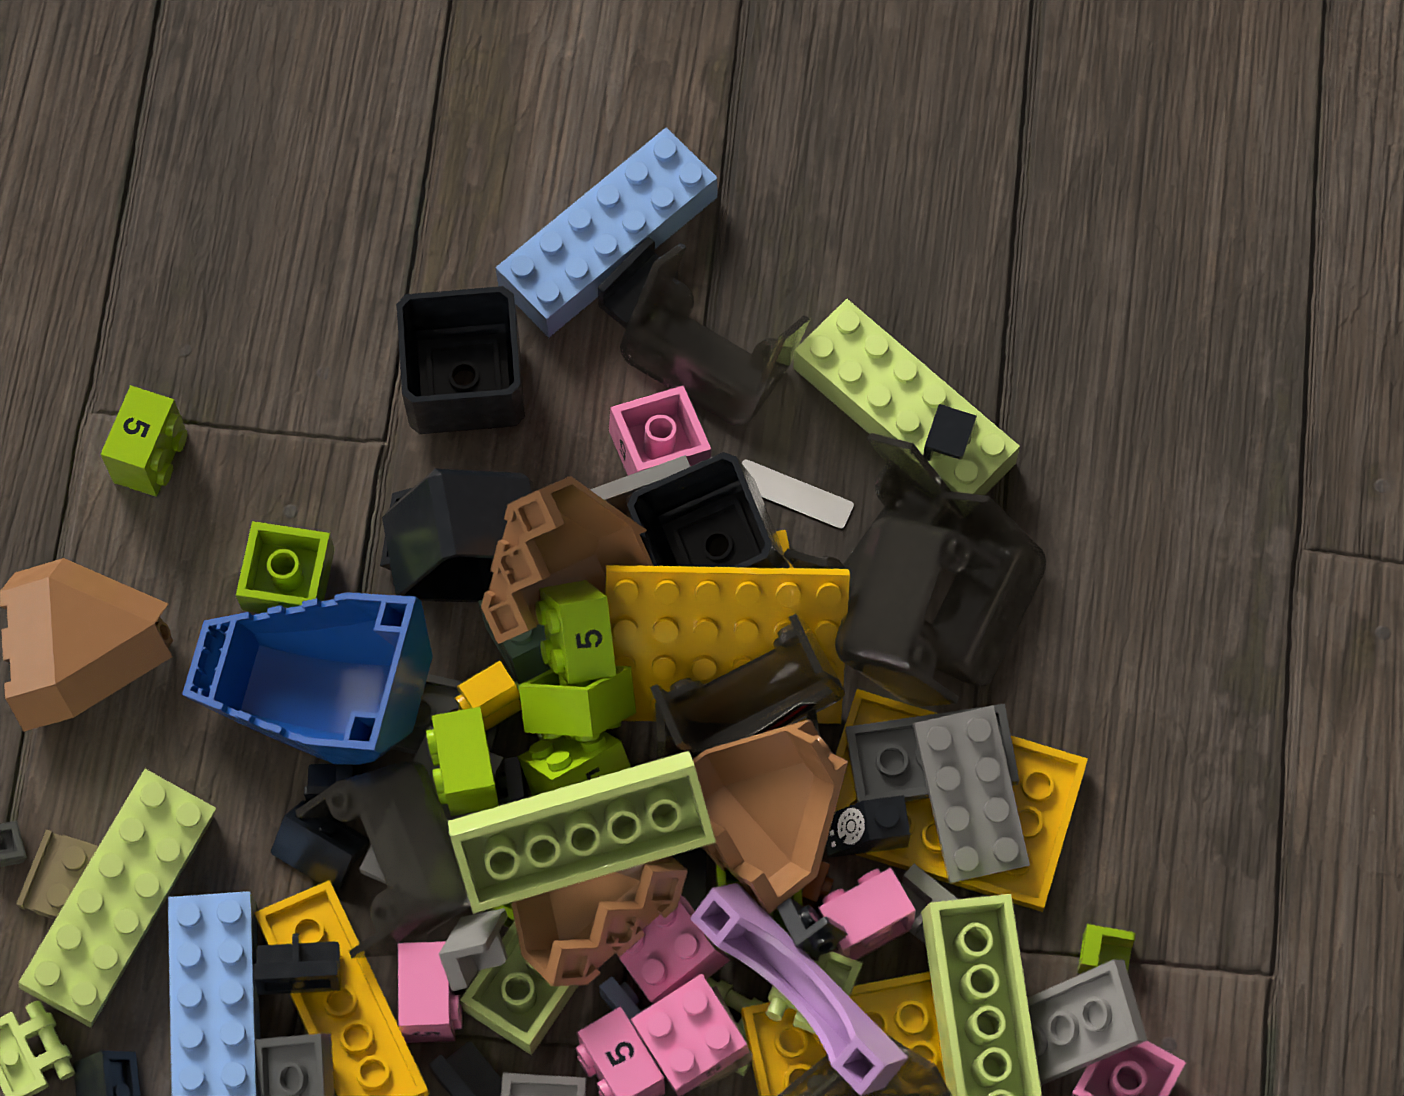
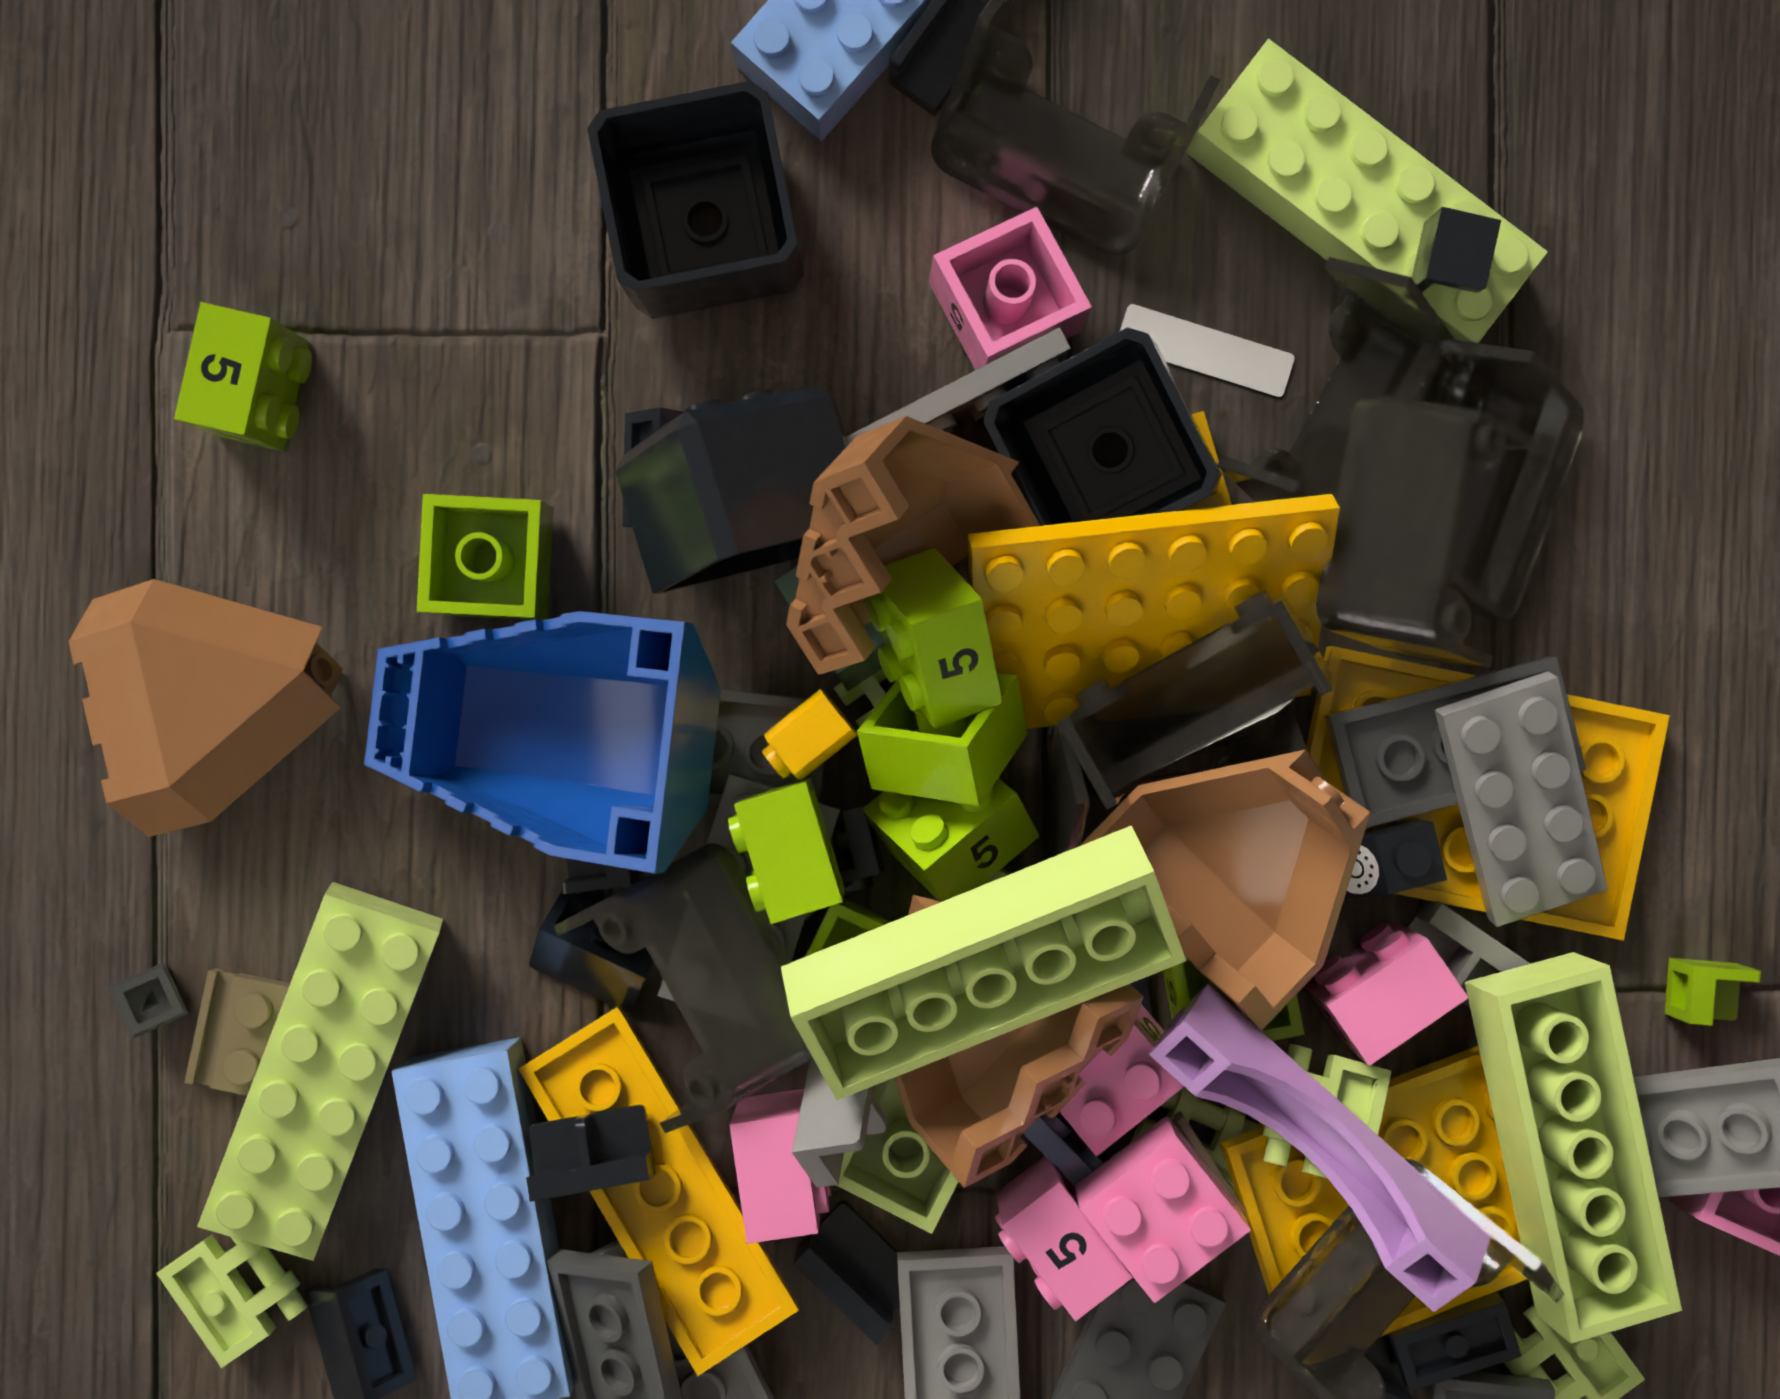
camera: 10 degrees left, 20 degrees up
black bracket [777,898,848,958] -> none

